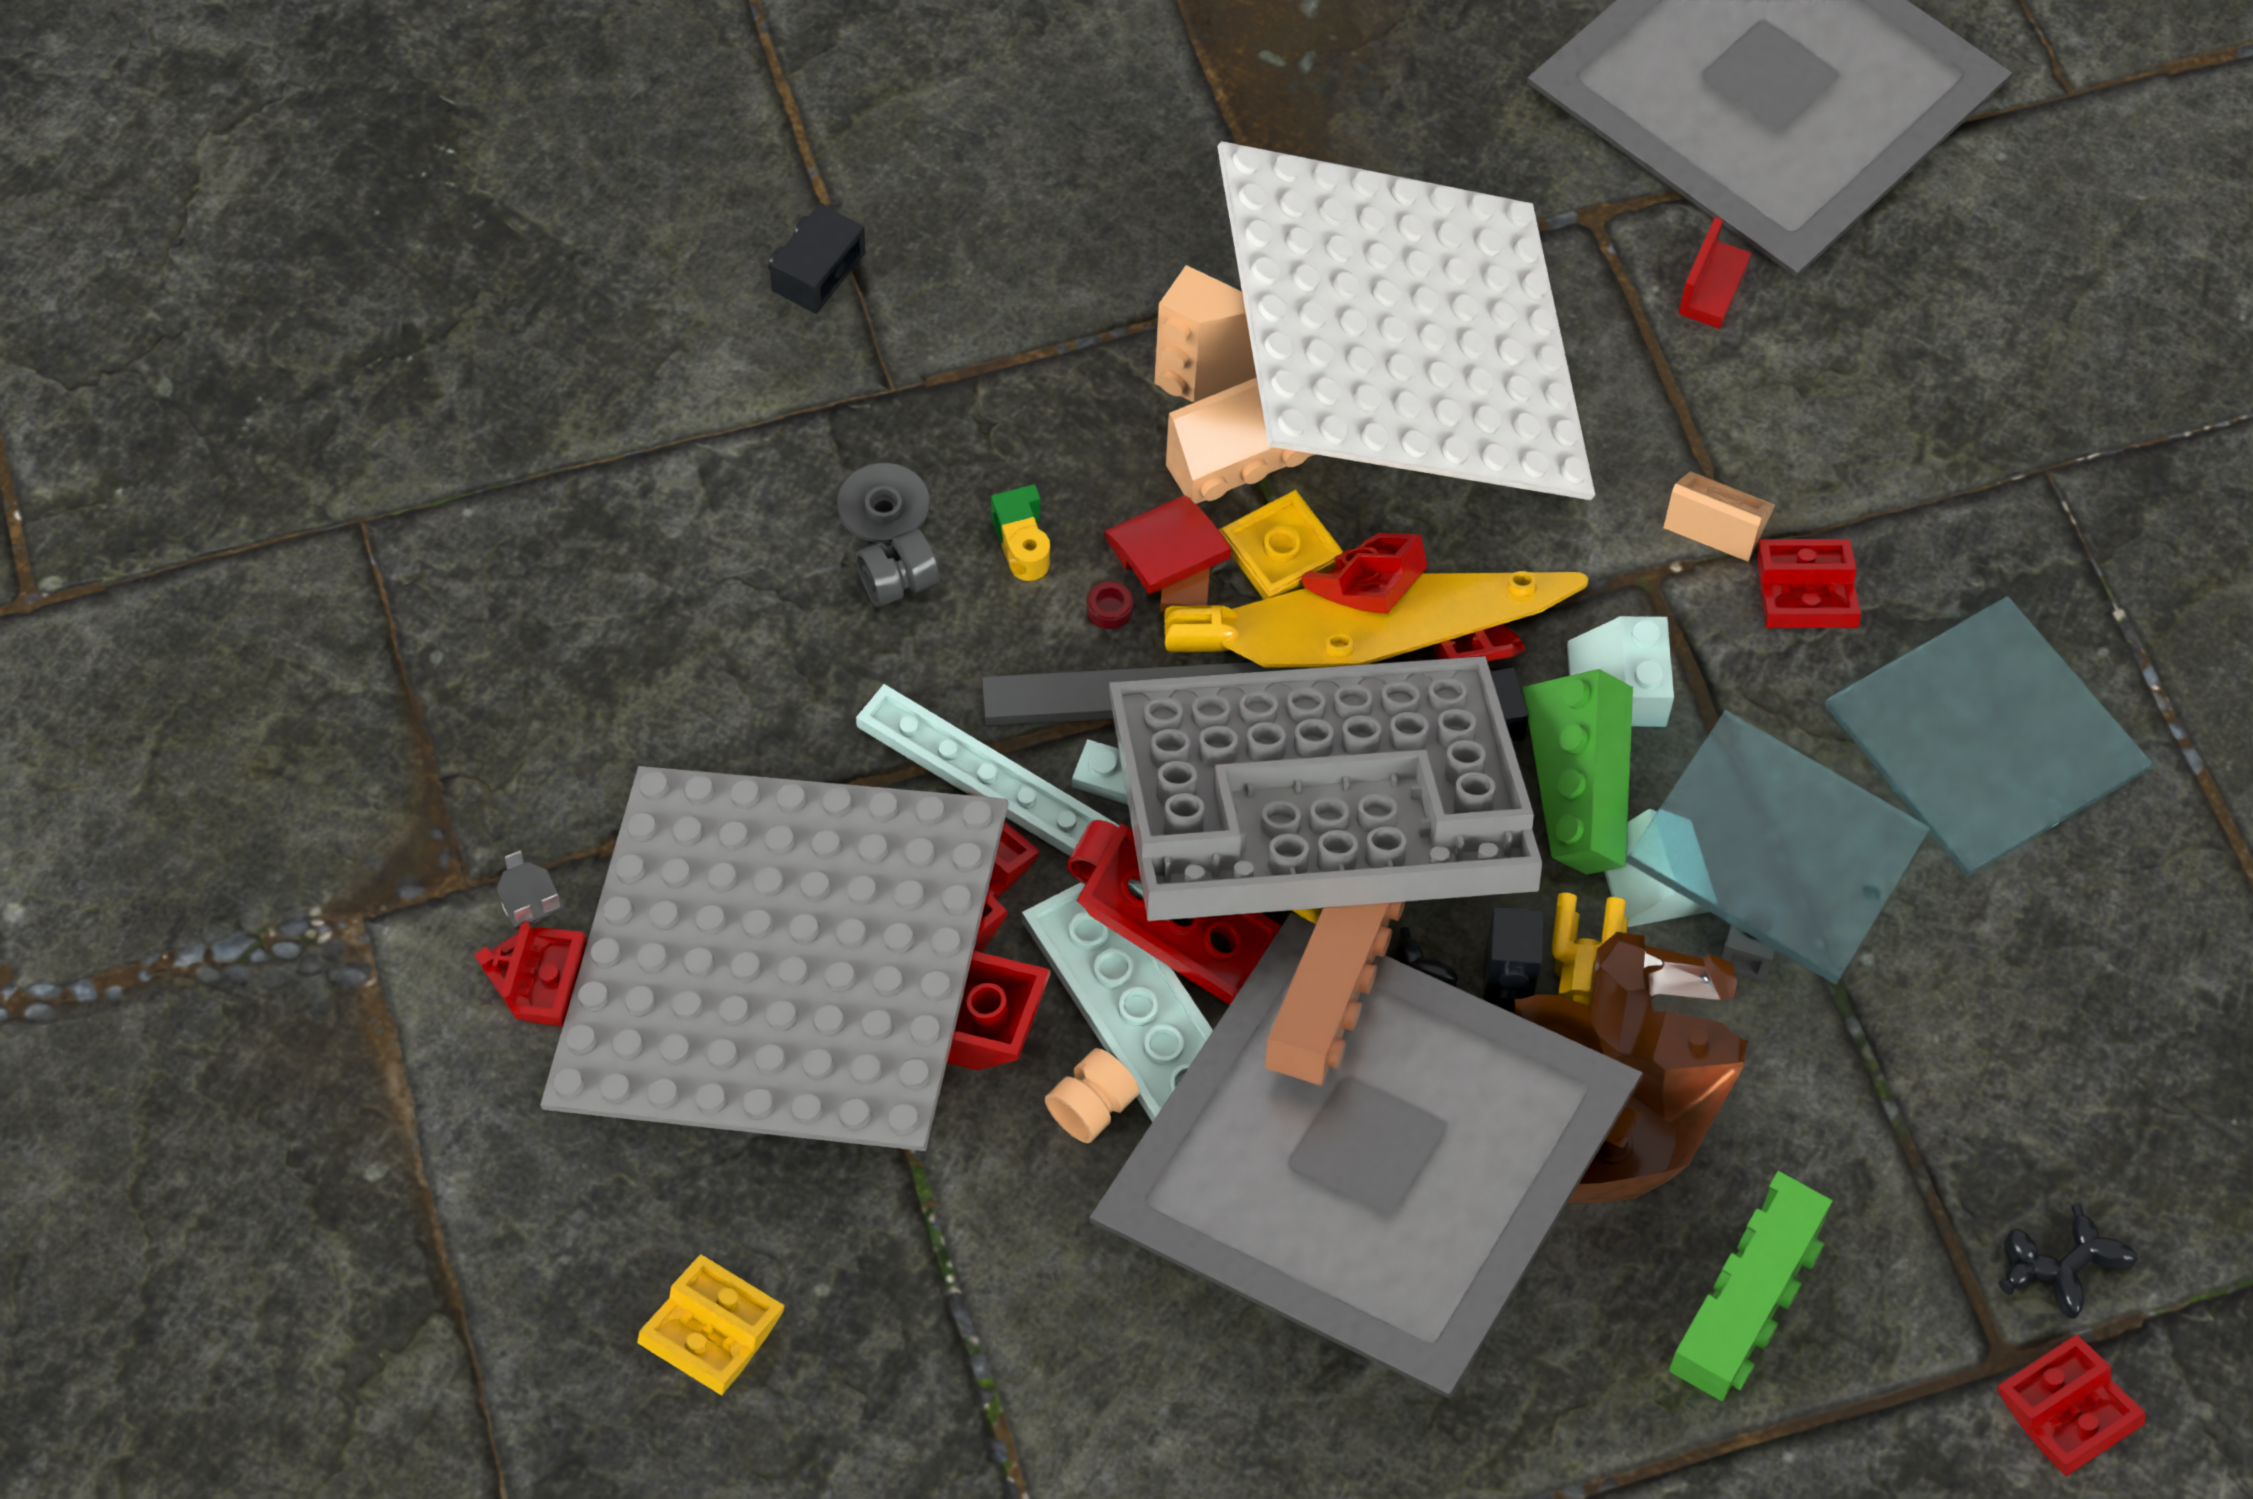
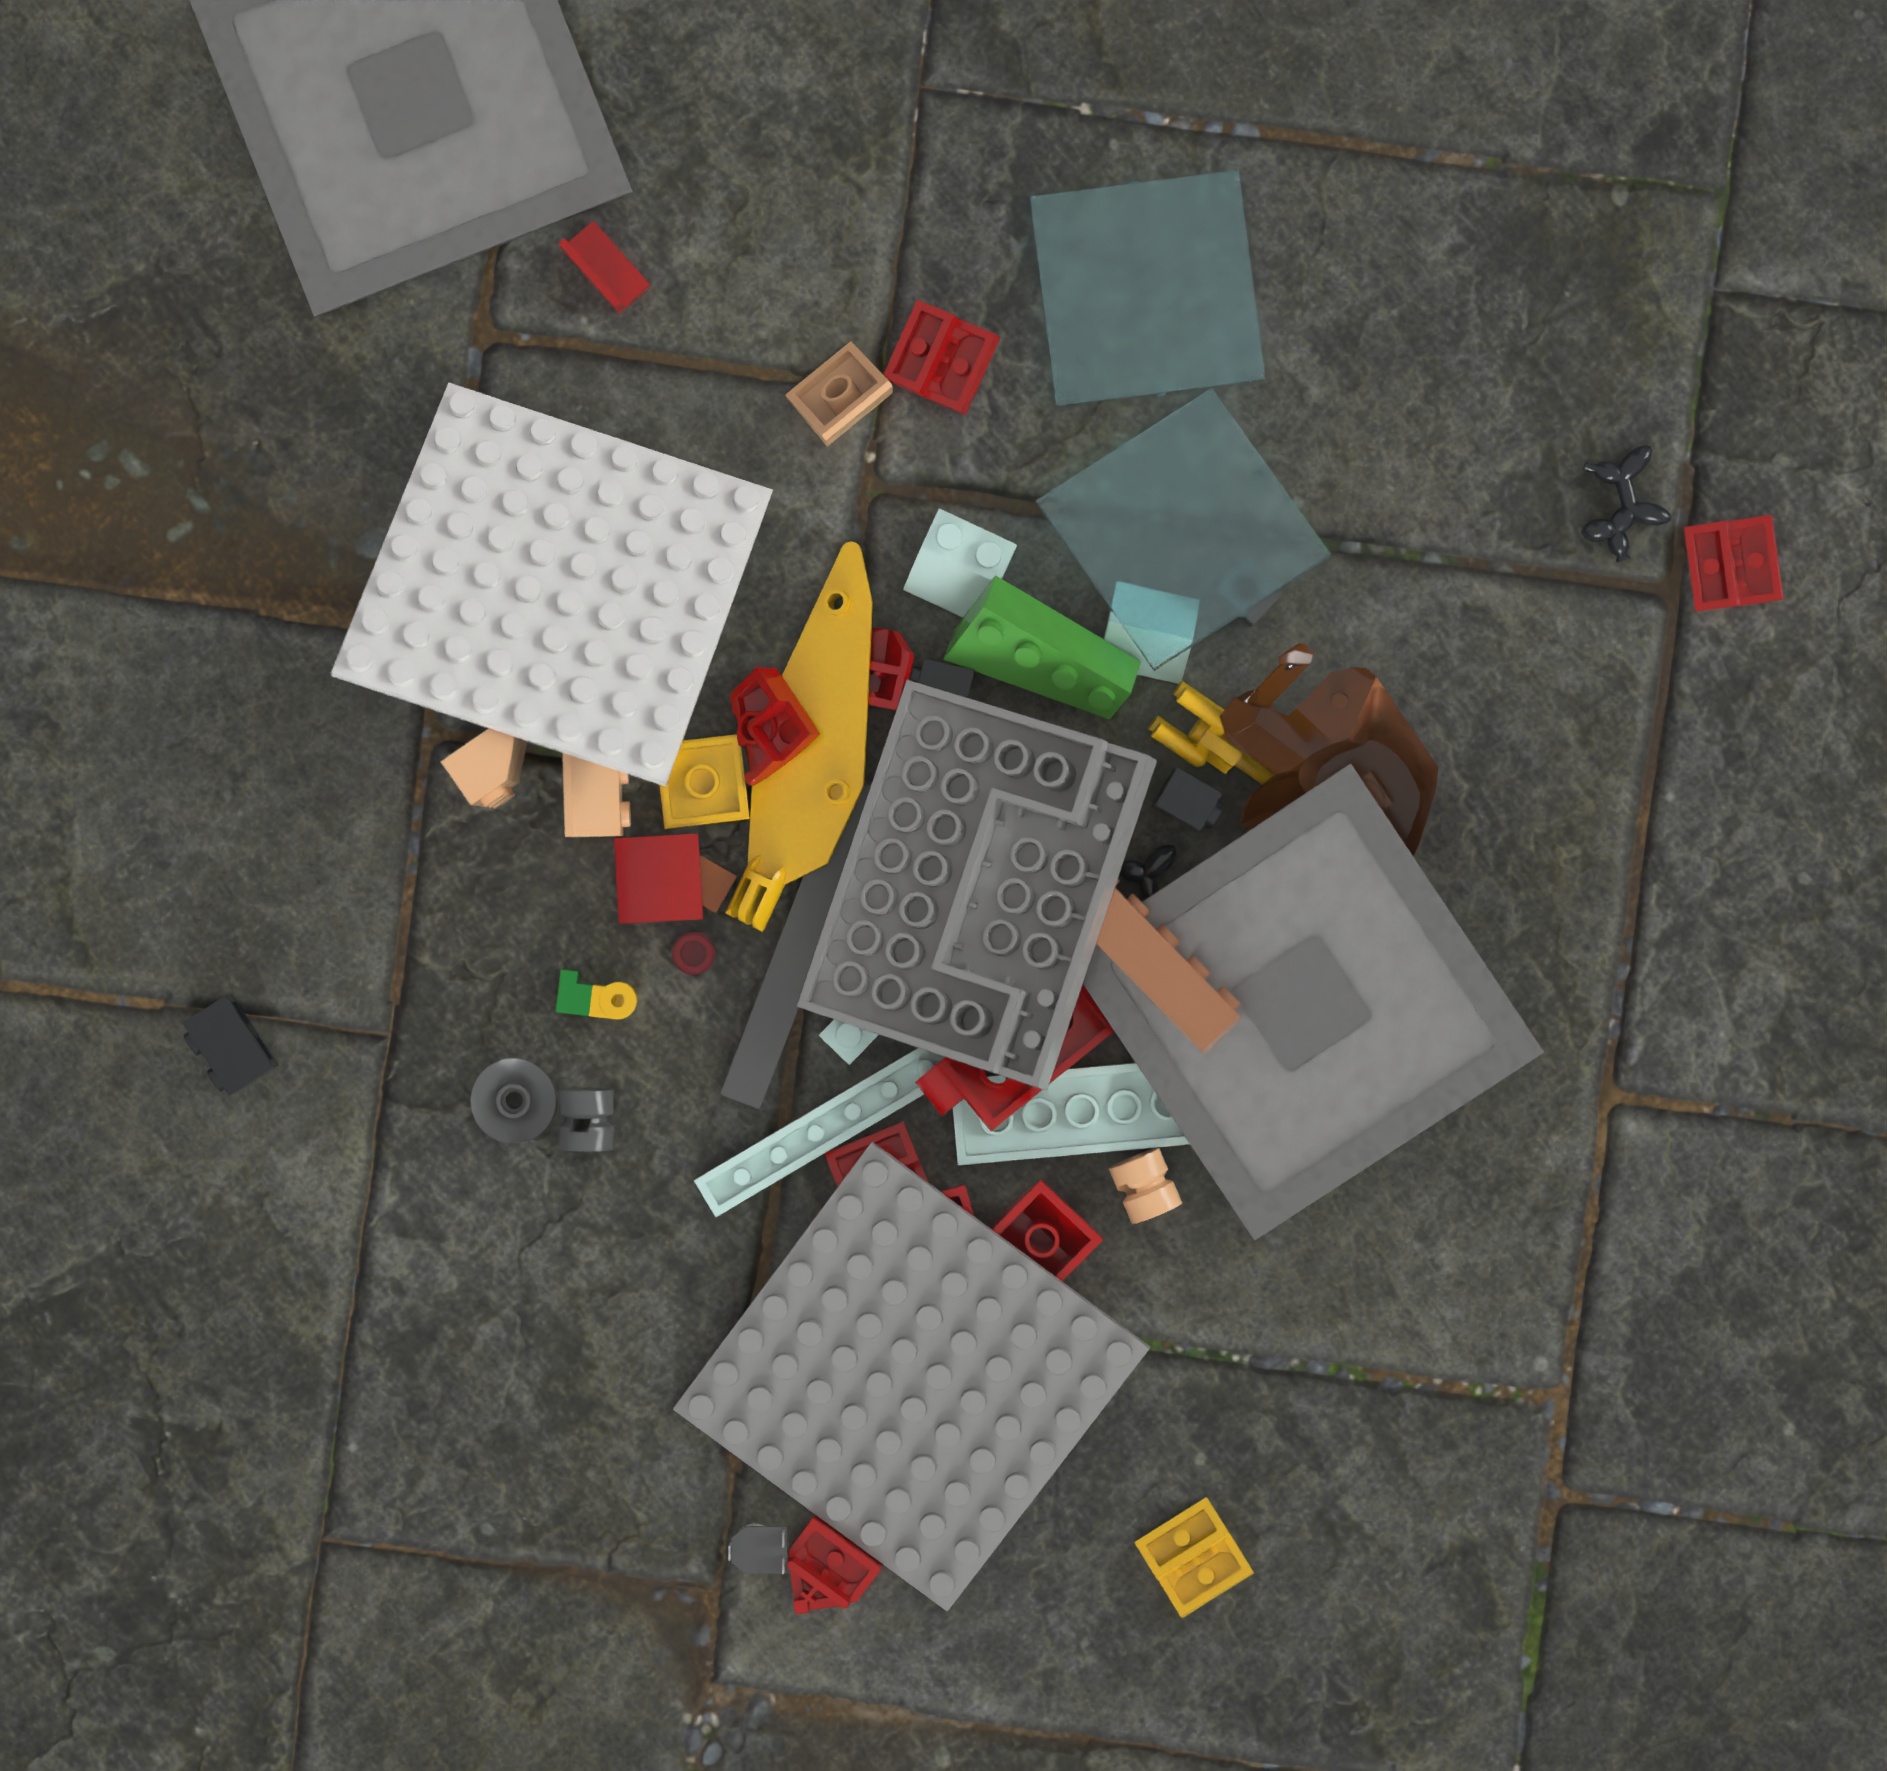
camera: 60 degrees left, 30 degrees up
bright green wedge [1669,1171,1833,1402] -> none

